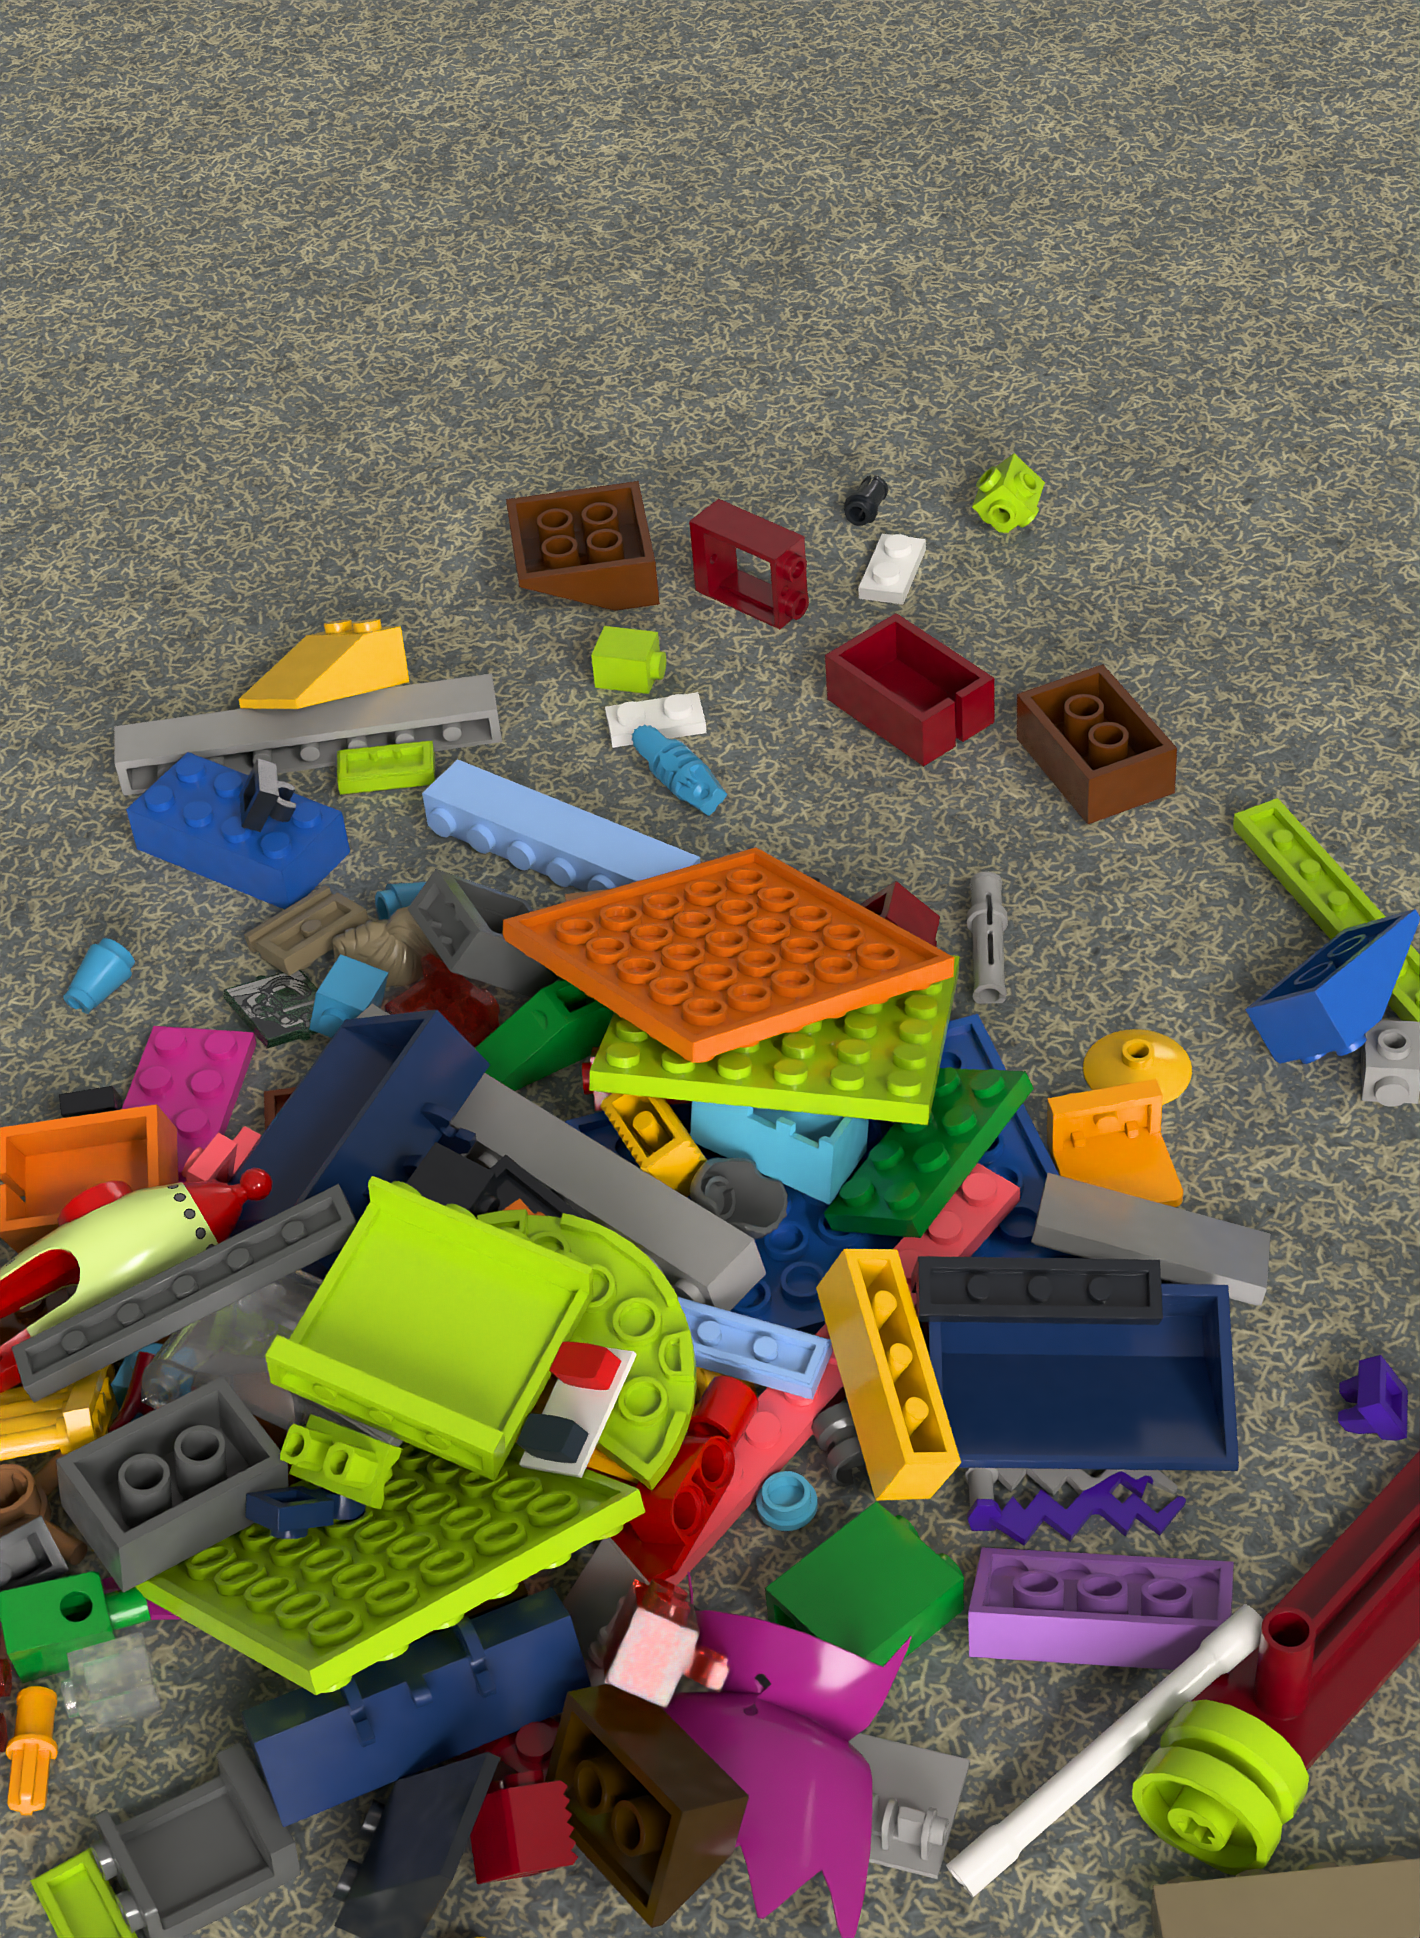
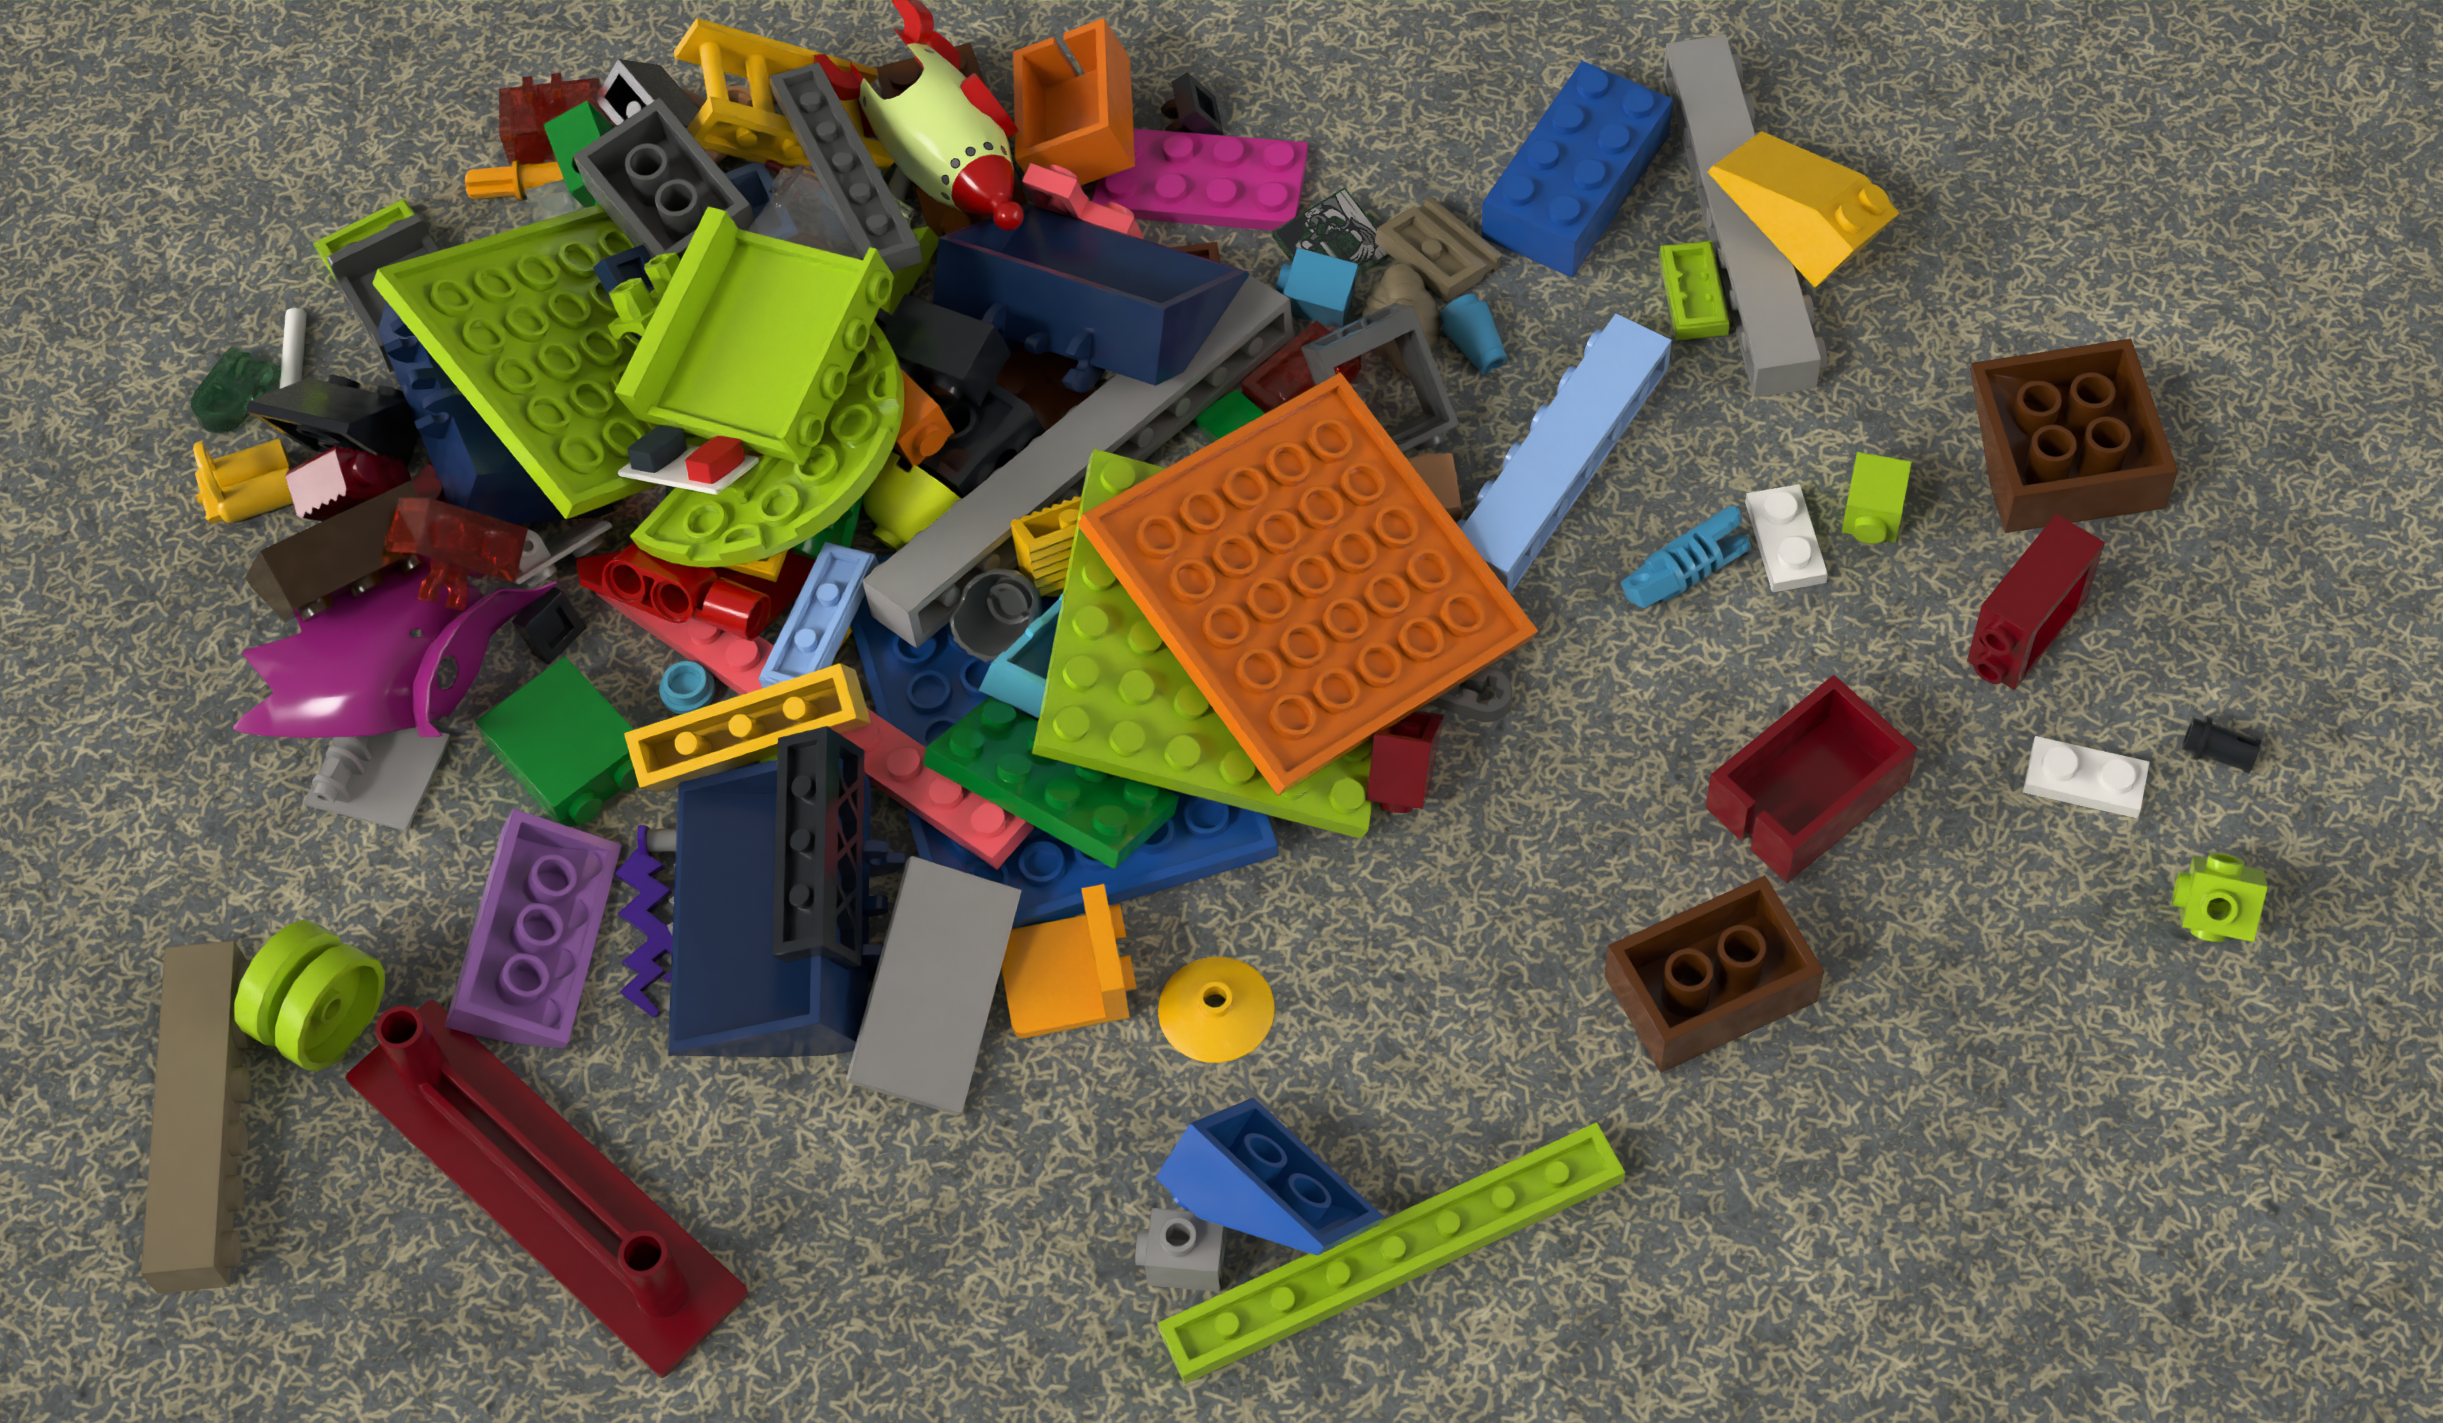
camera: 90 degrees right, 15 degrees up
dark azure cone [63,938,135,1014] -> none
black tile [239,758,296,832] -> none
white piece [946,1604,1263,1897] -> none
light grey pin [967,871,1008,1004] -> none
dark purple tile [1338,1355,1408,1441] -> none

